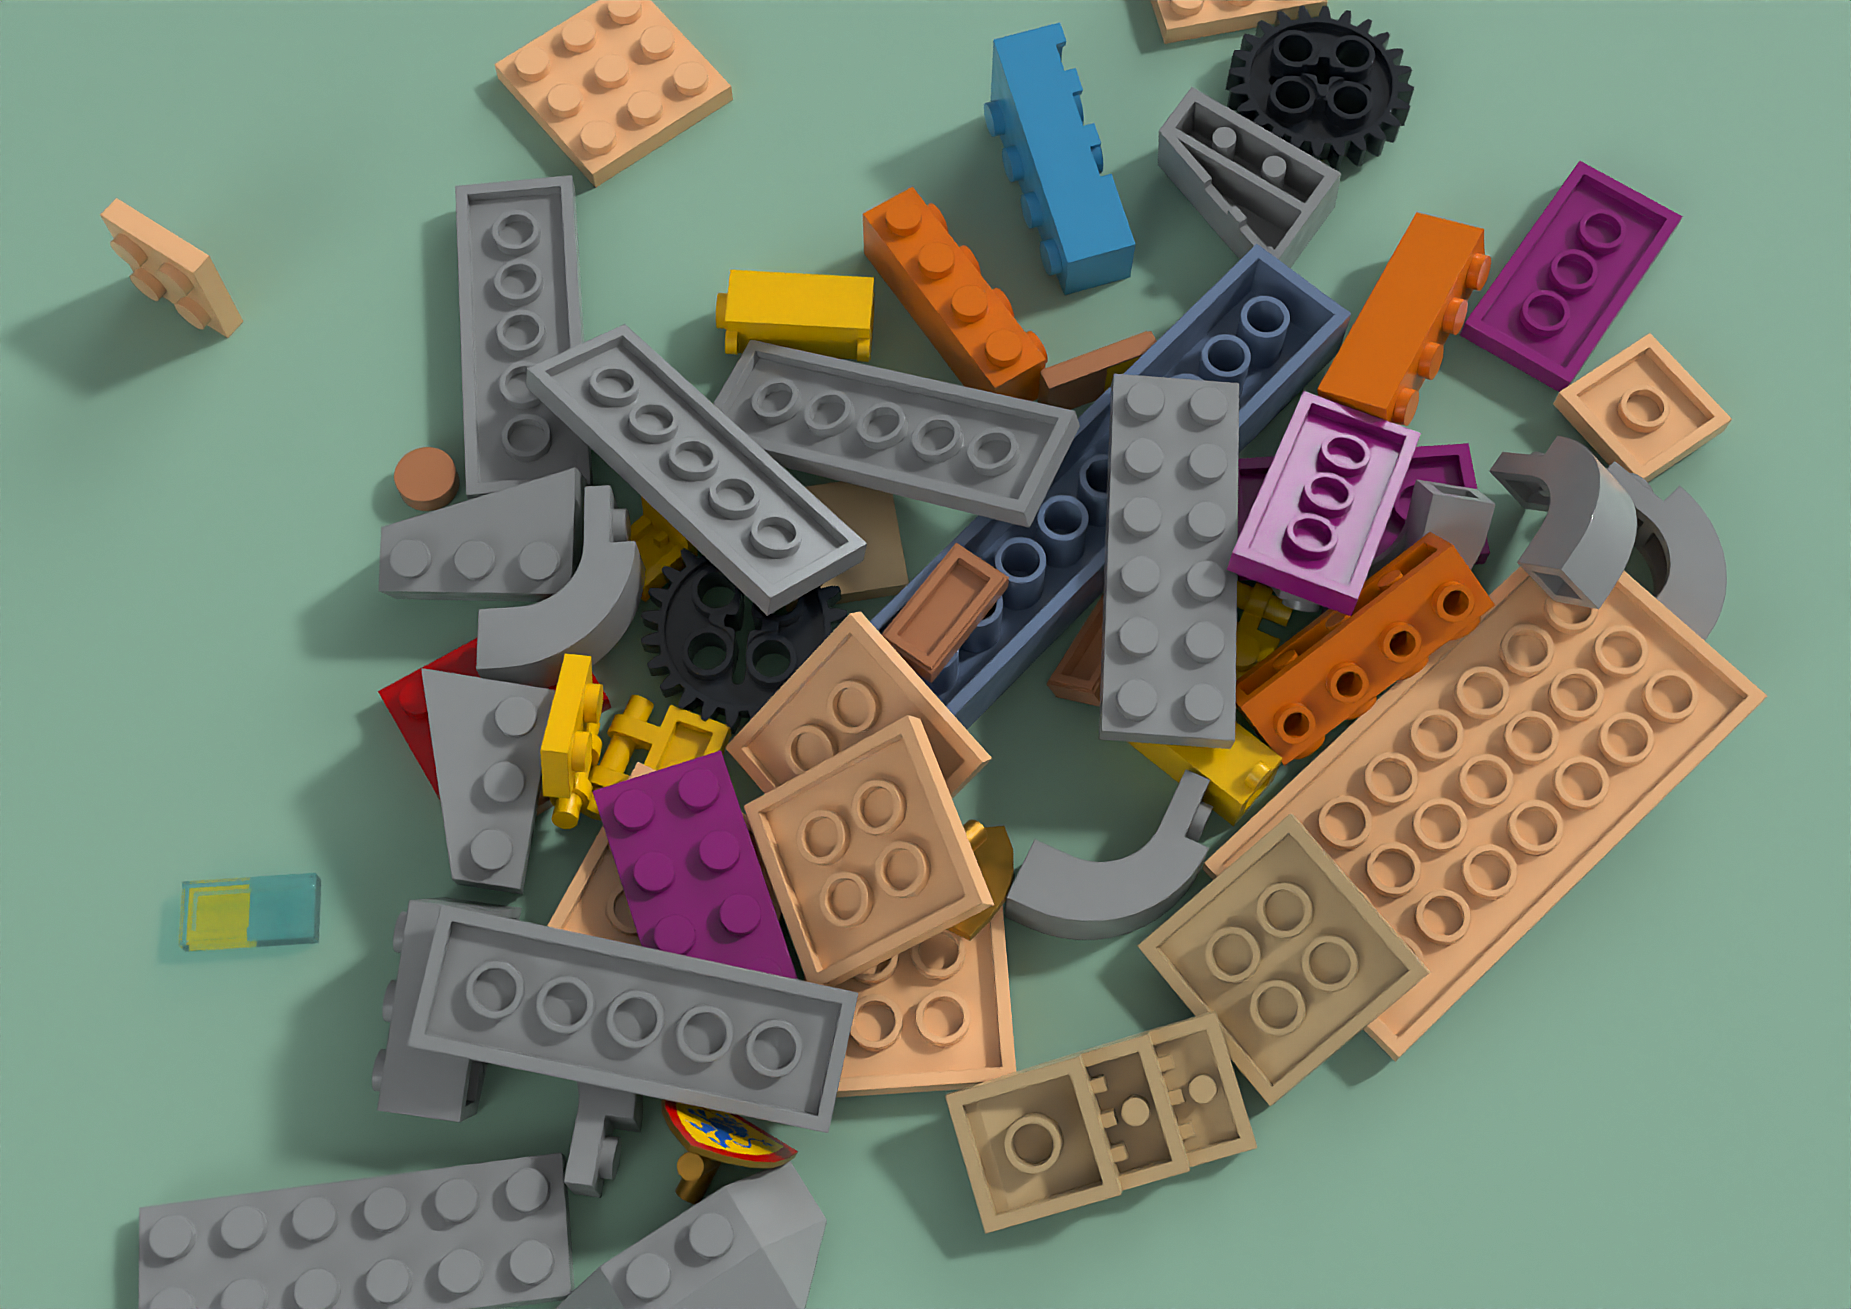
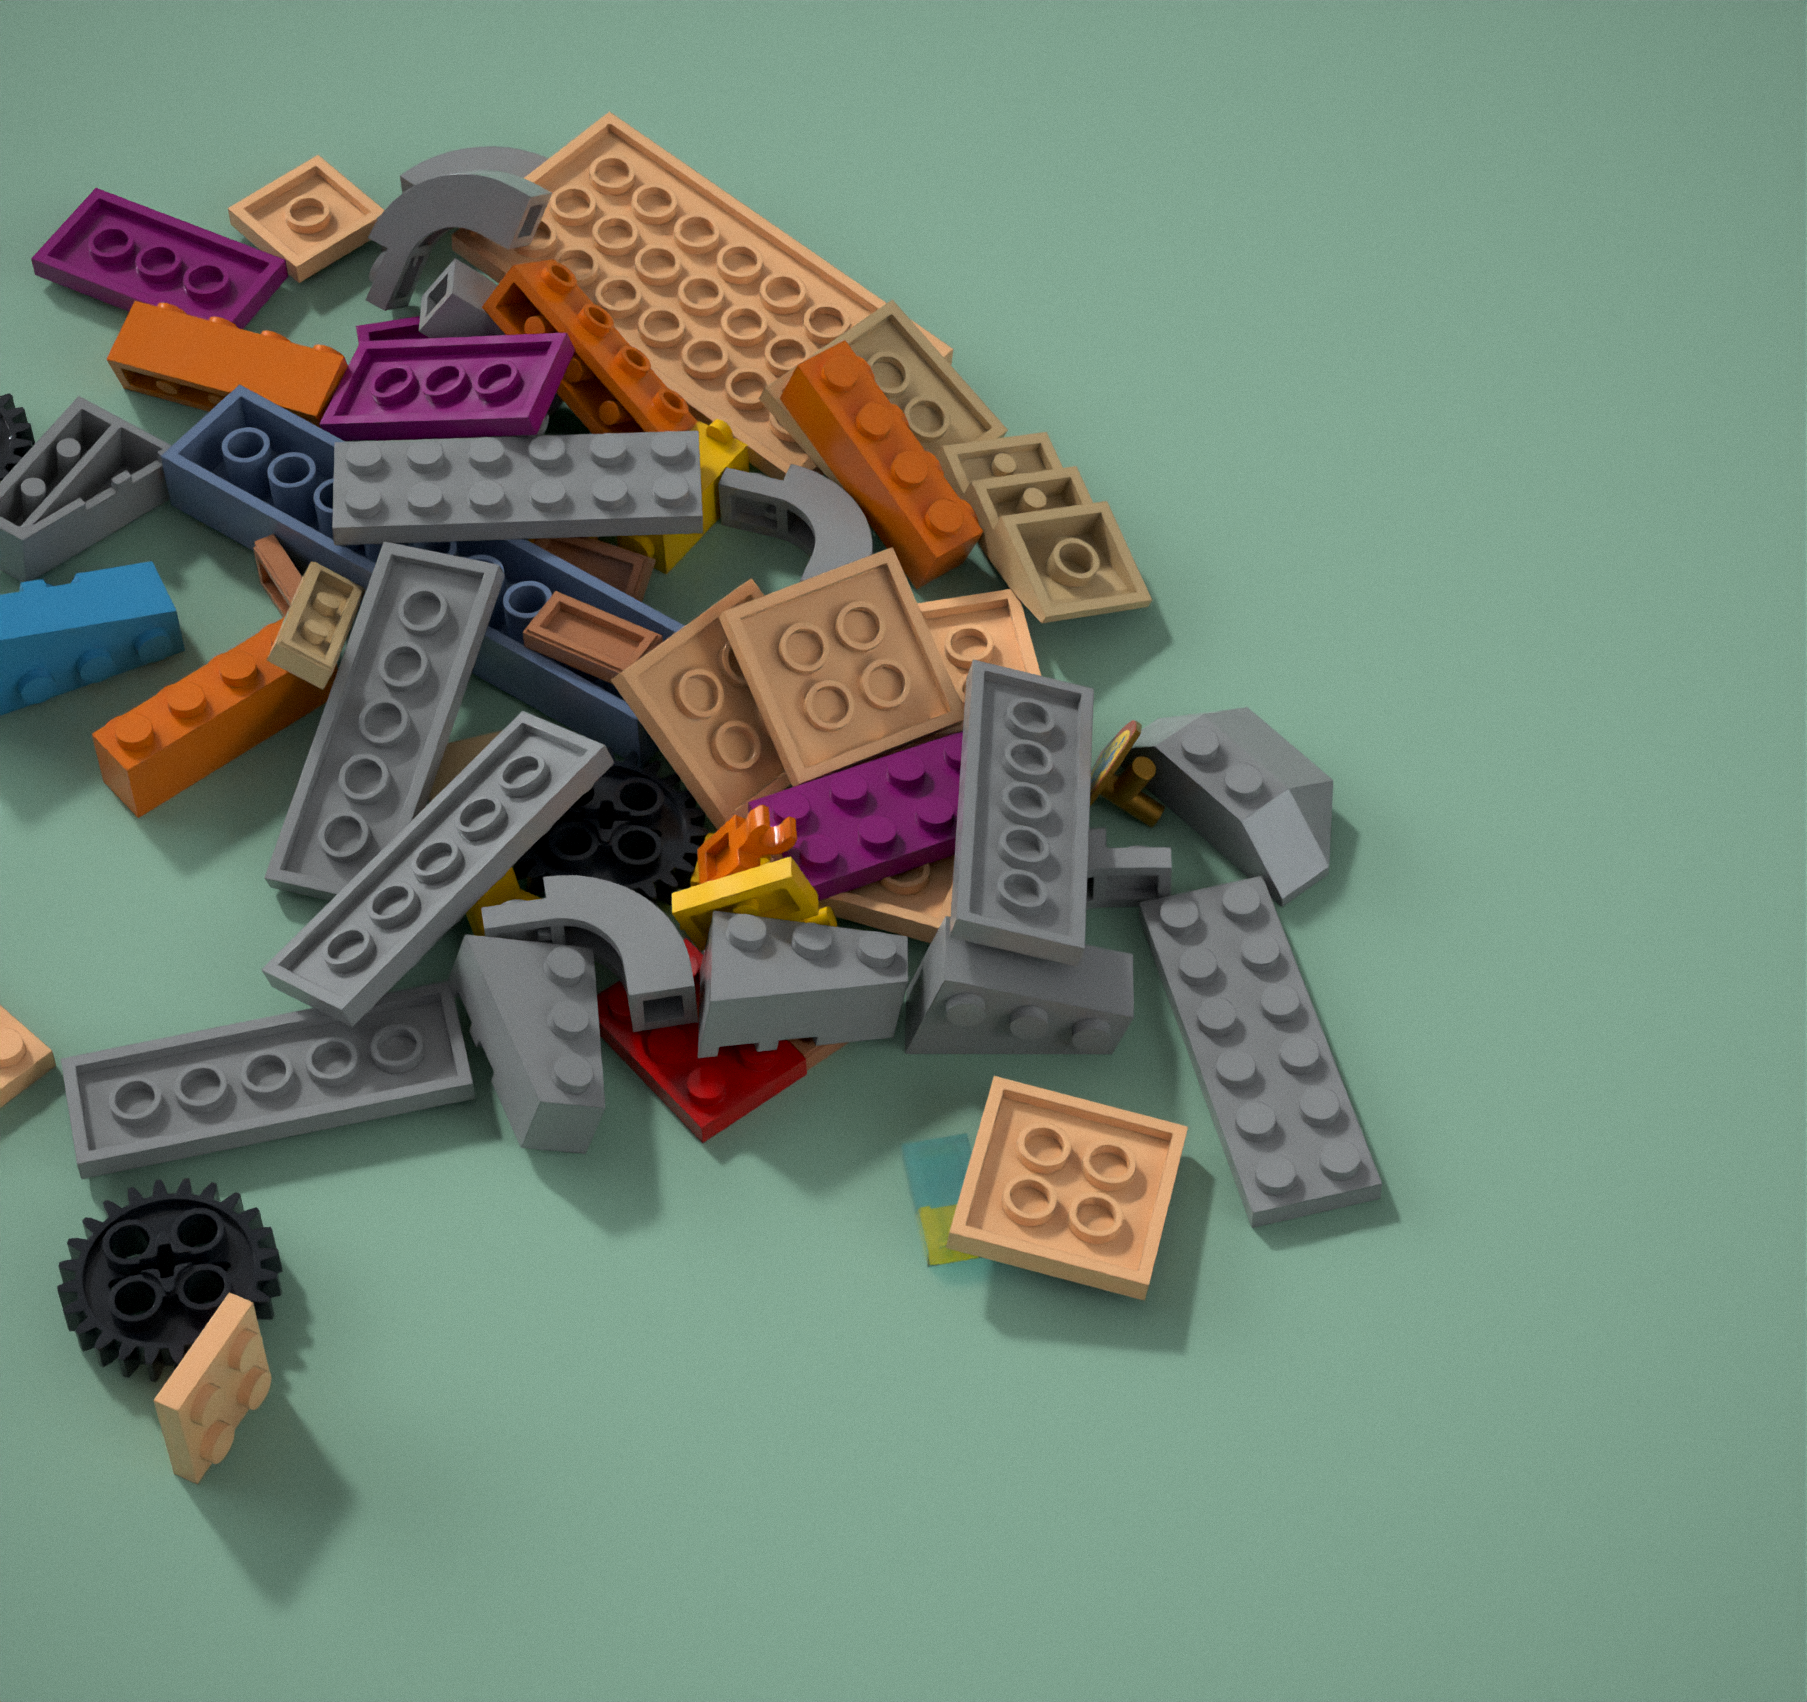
camera: 95 degrees left, 15 degrees down
nougat tile [394,447,460,511] -> none
yellow brick [716,269,875,362] -> none
none -> black gear [57,1178,283,1382]
none -> tan tile [267,561,366,690]
none -> orange plate [697,804,797,884]
none -> orange brick [780,340,984,589]
none -> light nougat plate [946,1076,1188,1301]

